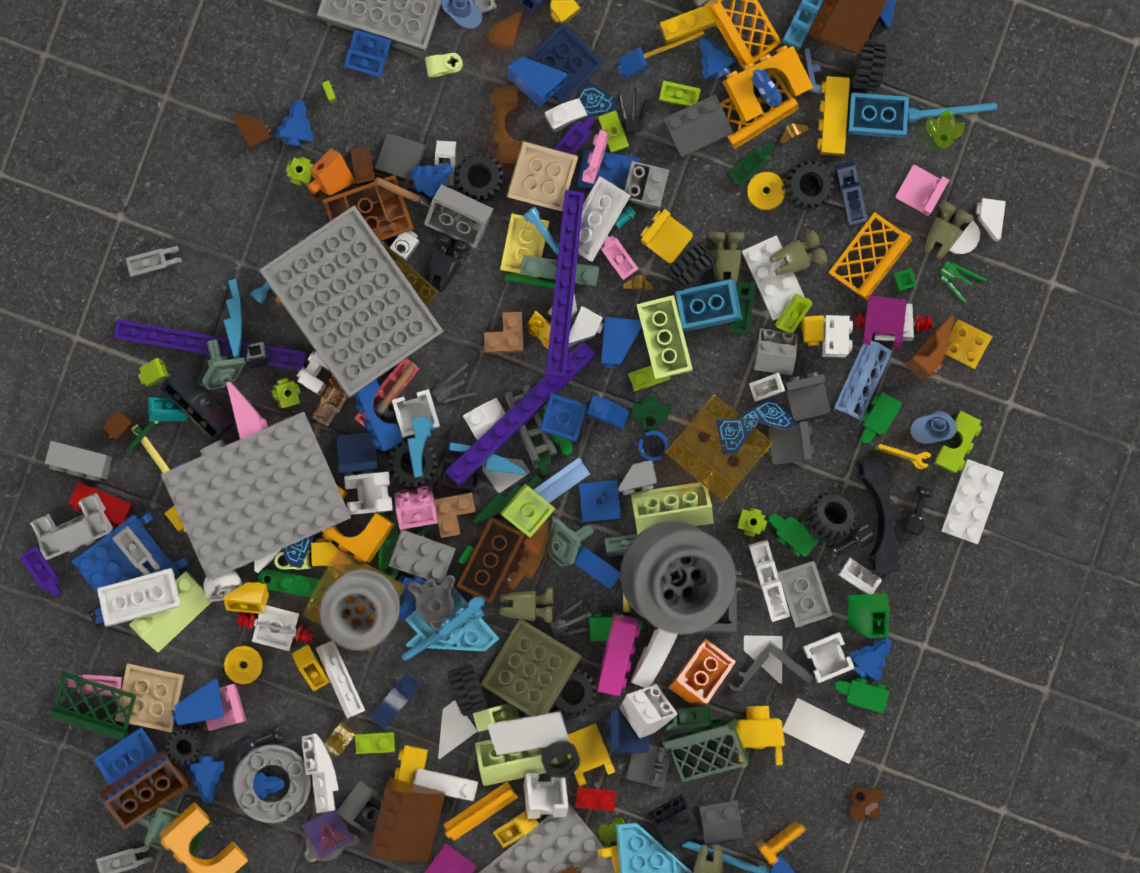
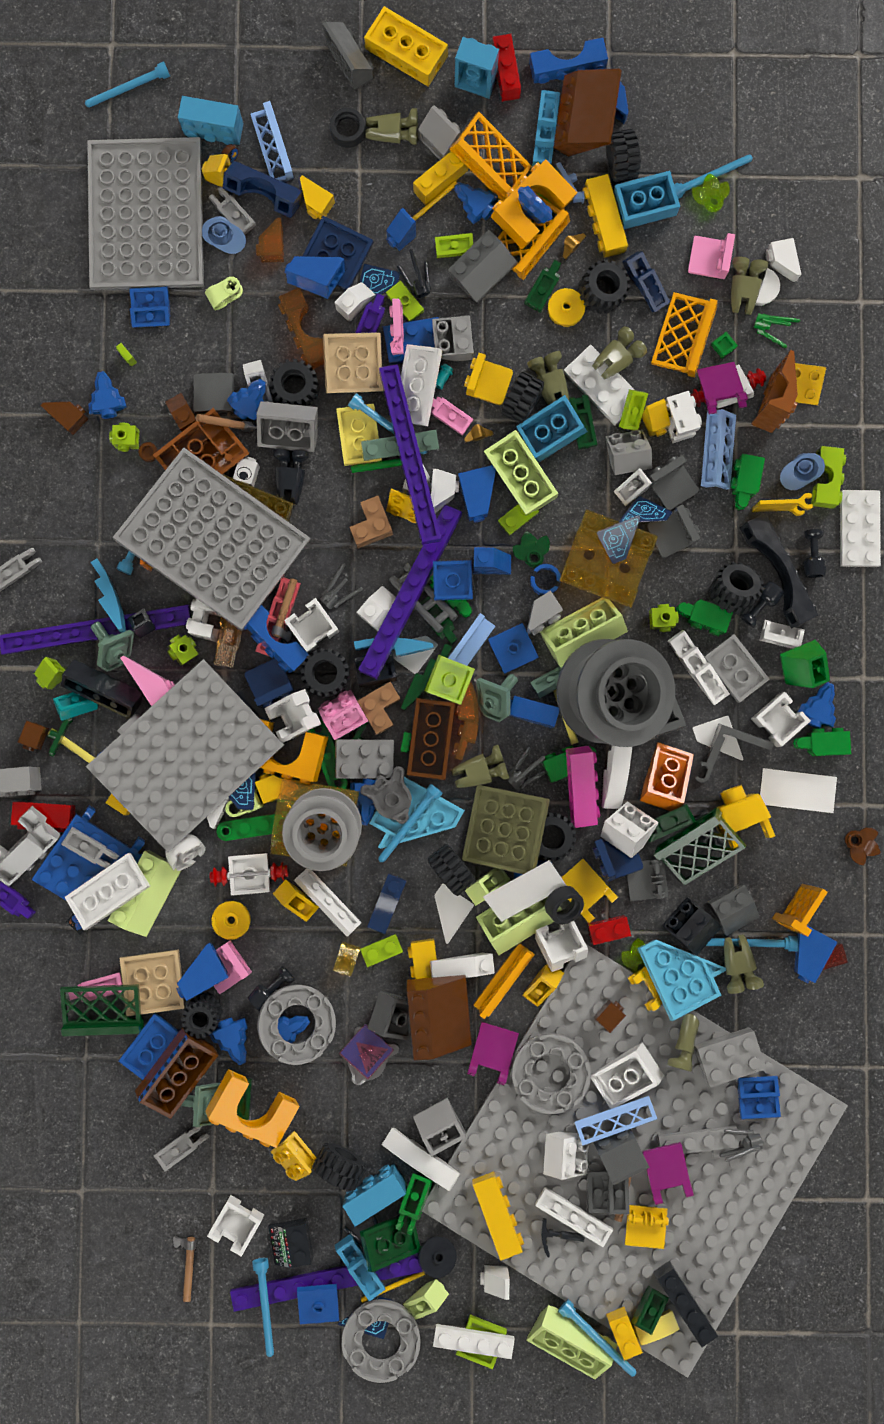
camera: 20 degrees left, 0 degrees up
yellow slope [223,582,269,614] -> none
white slope [301,734,338,813] -> none
orange torso [307,148,355,195] -> none
dark azure slope [408,416,434,478] -> none
dark azure hinge [438,596,485,637] -> none

